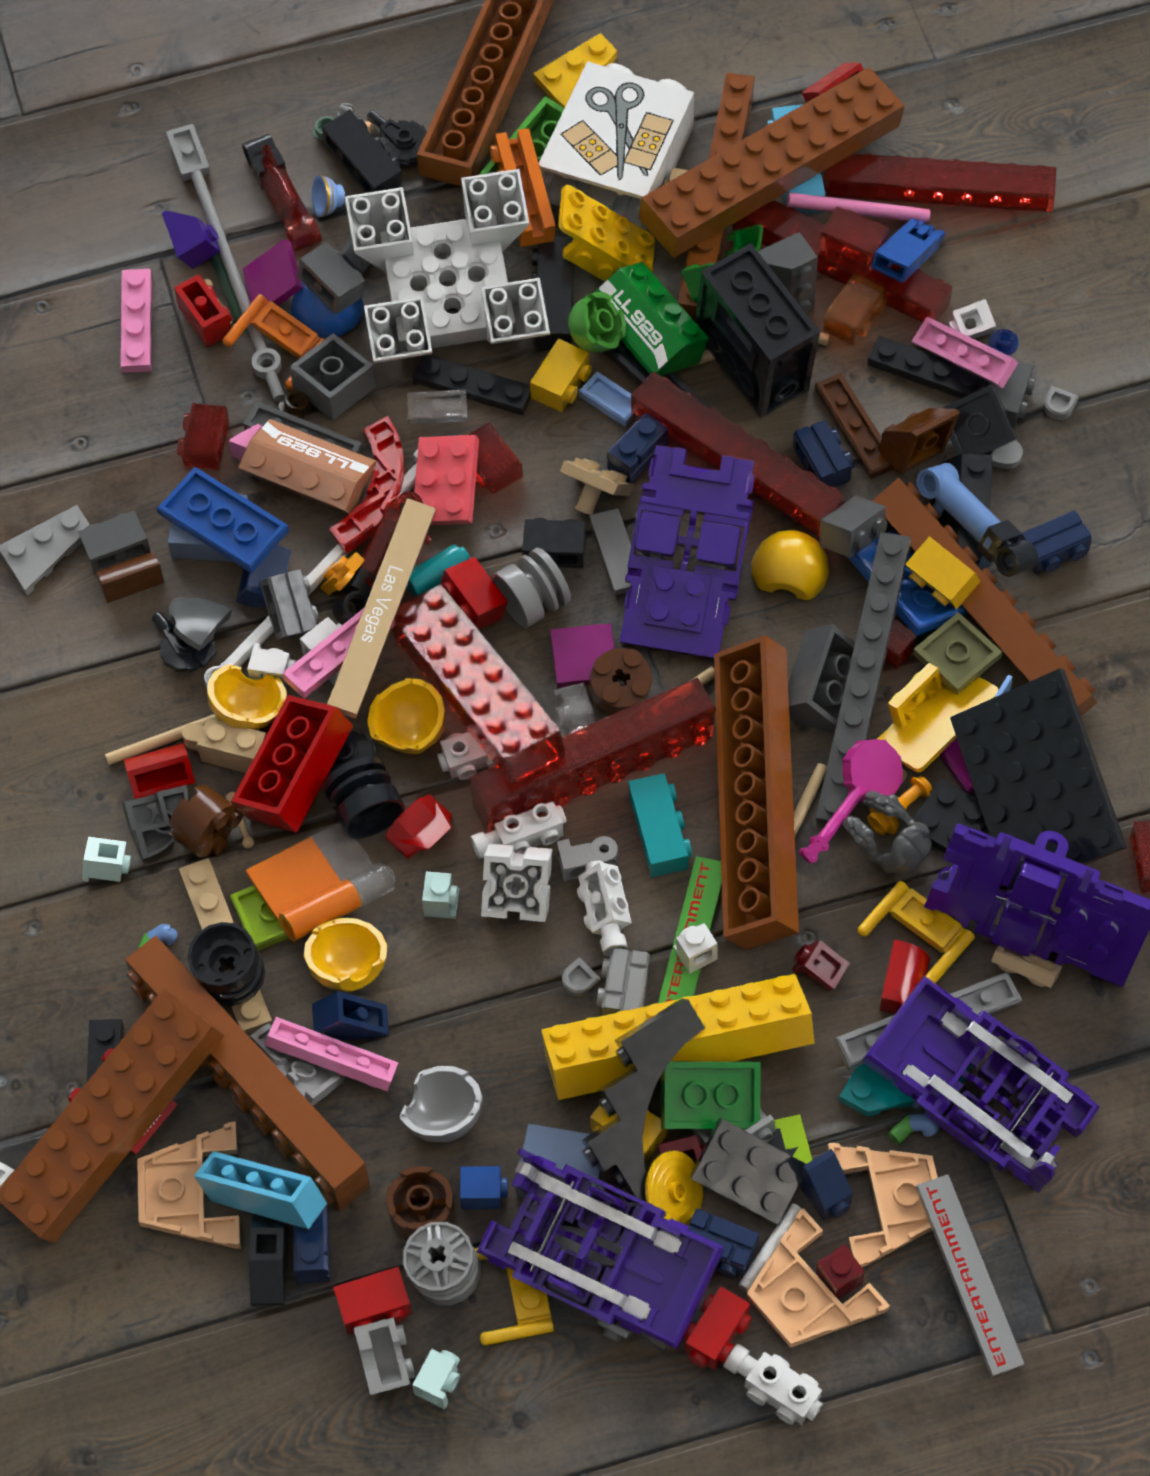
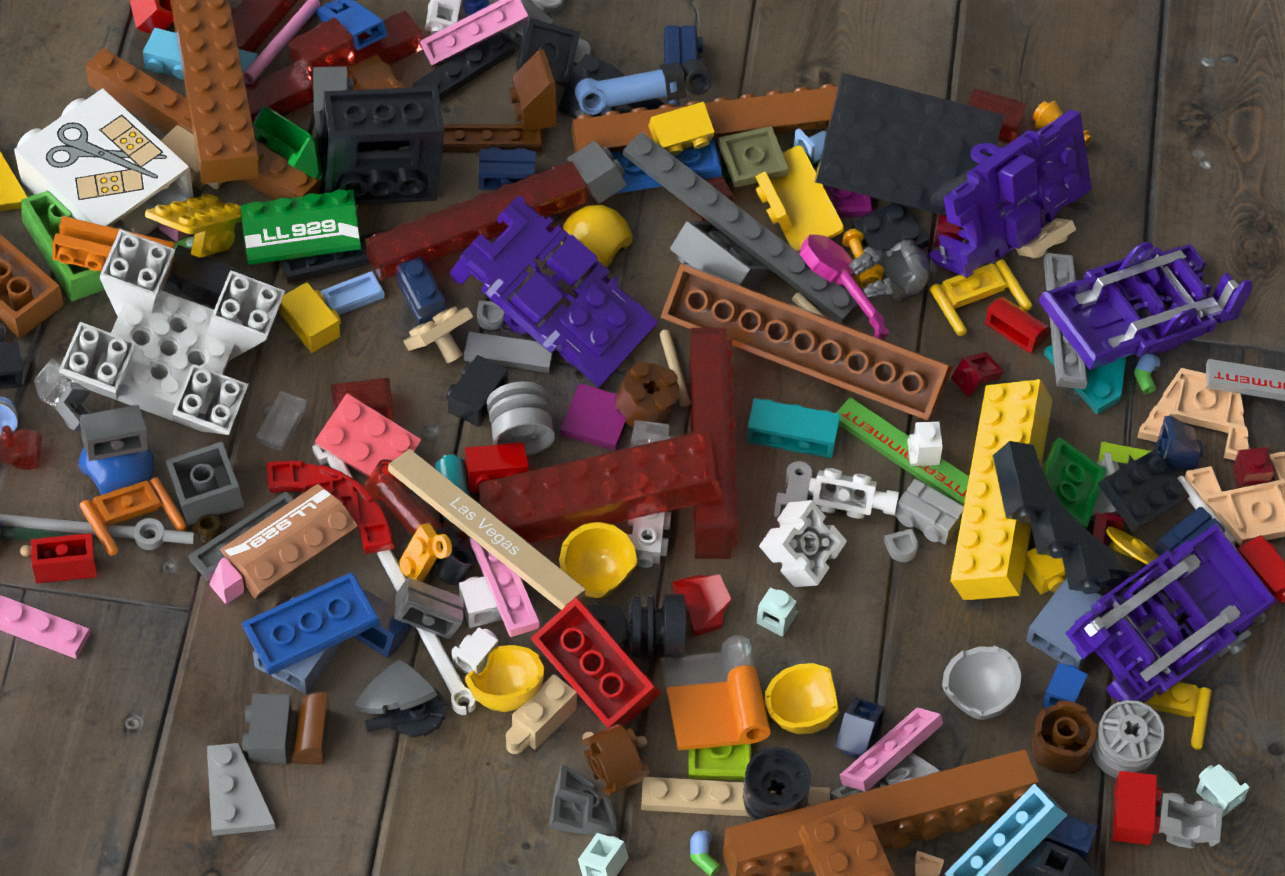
camera: 70 degrees left, 5 degrees down
tan piece [105,714,218,766] -> none
red brick [124,743,196,799] -> none
clear red brick [177,402,230,470] -> none
magenta tile [242,239,303,306] -> none
black plate [412,355,531,415] -> none
white brick [470,801,567,860] -> none
bright green cylinder [568,292,626,353] -> none

